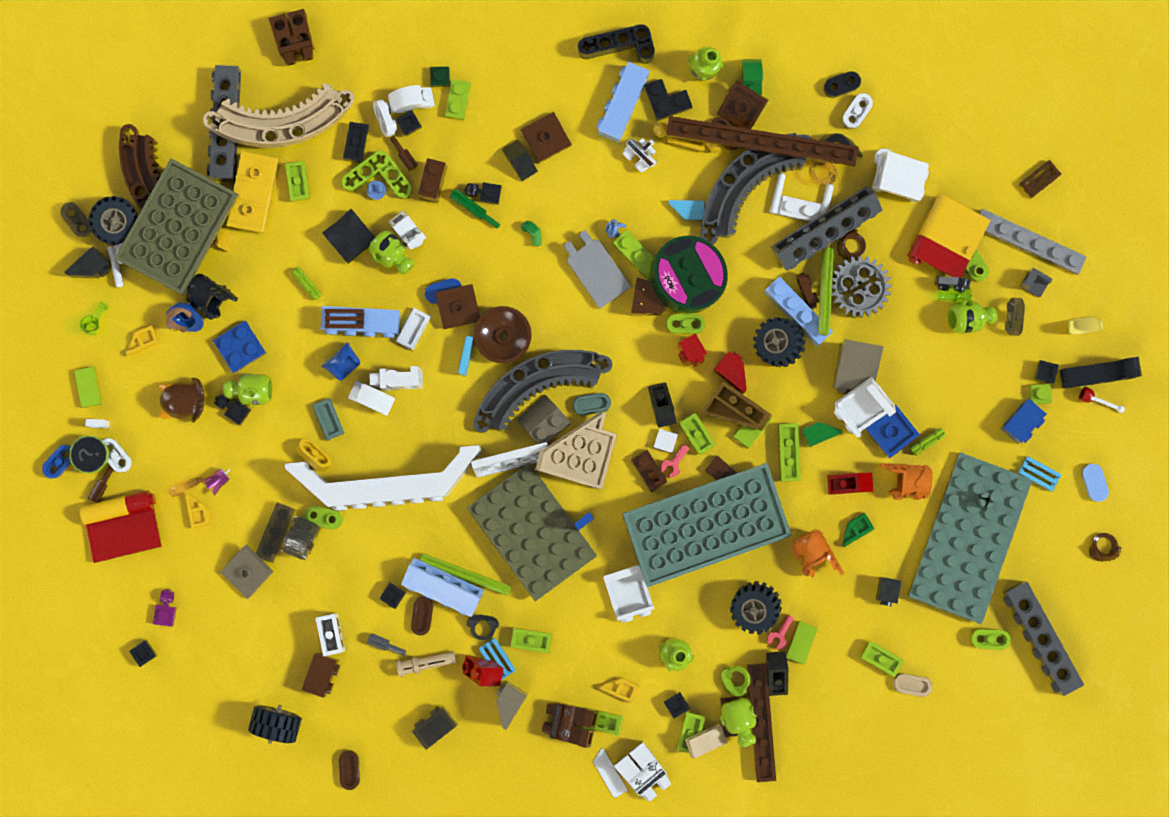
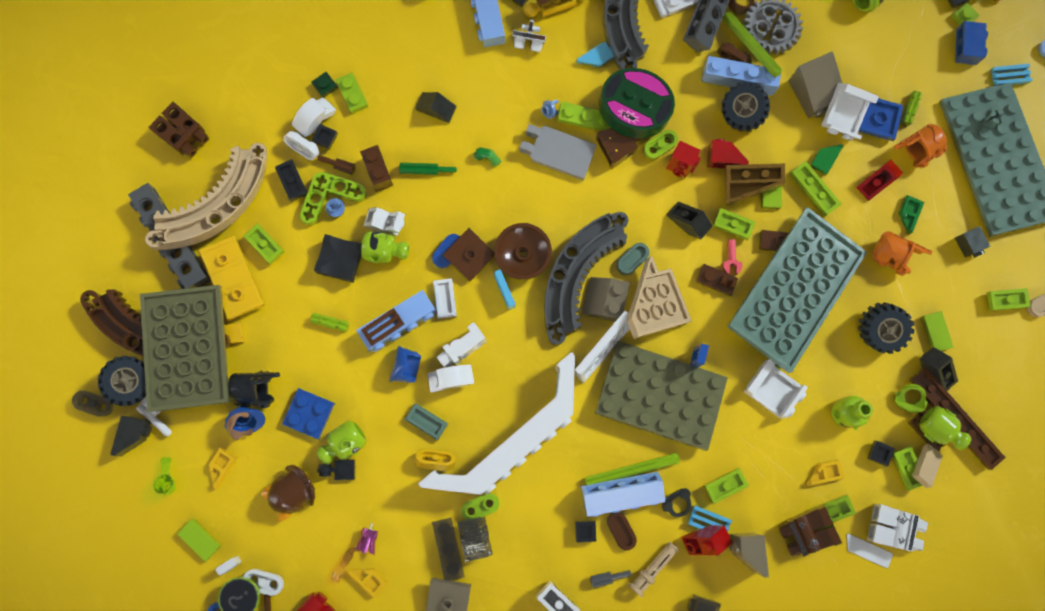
camera: 45 degrees left, 5 degrees down
black plate [464,182,502,205] -> none
reddish brown plate [520,112,572,163] -> none
white tile [654,429,678,453] -> none
coral bar [767,614,794,650] -> none

